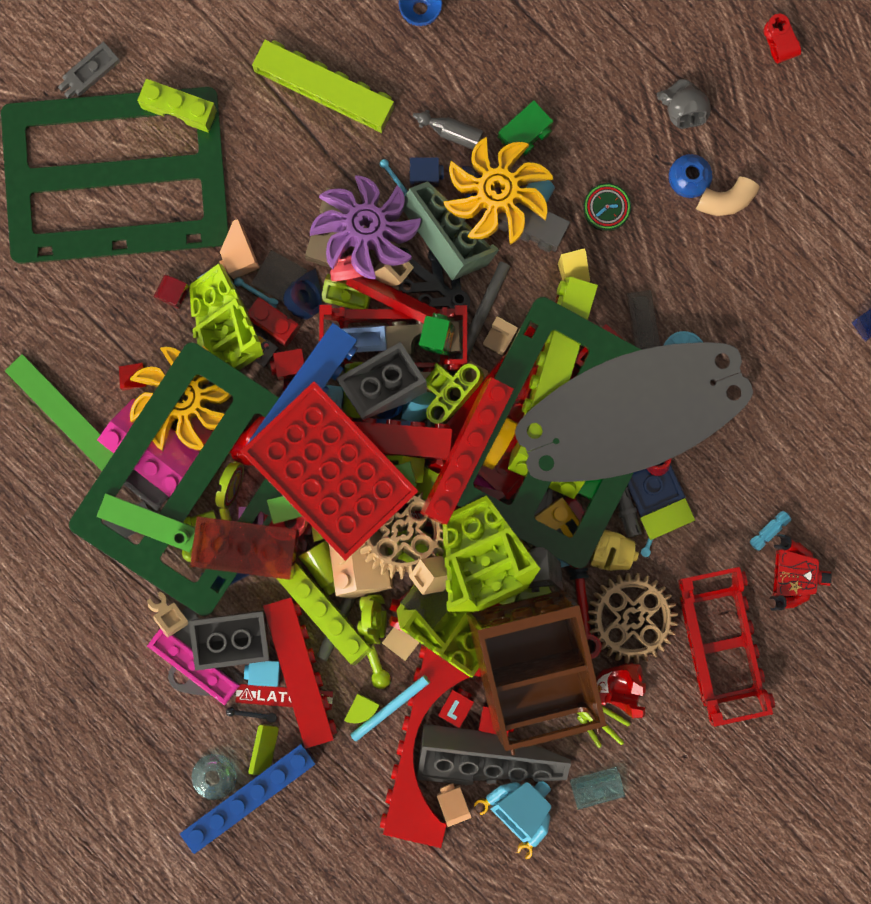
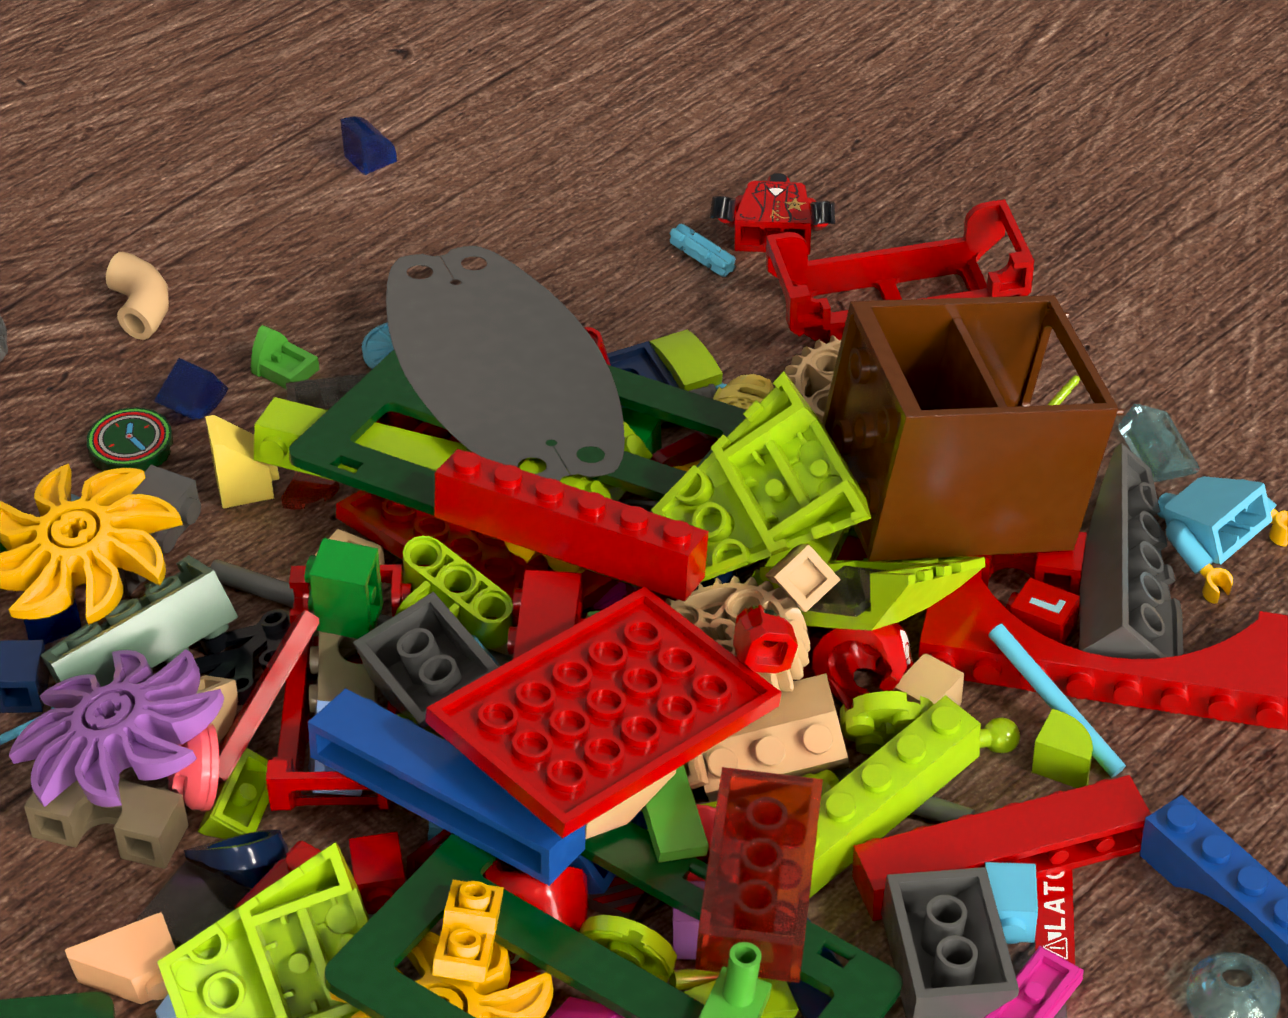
camera: 85 degrees left, 40 degrees down
black hinge [226,707,277,723] -> none
lime slope [248,724,279,775] -> none
light nougat slope [437,783,471,827] -> none
blue piece [668,154,712,198] -> none
none -> clear blue brick [154,358,229,419]
none -> bright green tile [251,325,320,392]
none -> yellow slope [432,879,504,984]
none -> red rock [733,605,798,674]

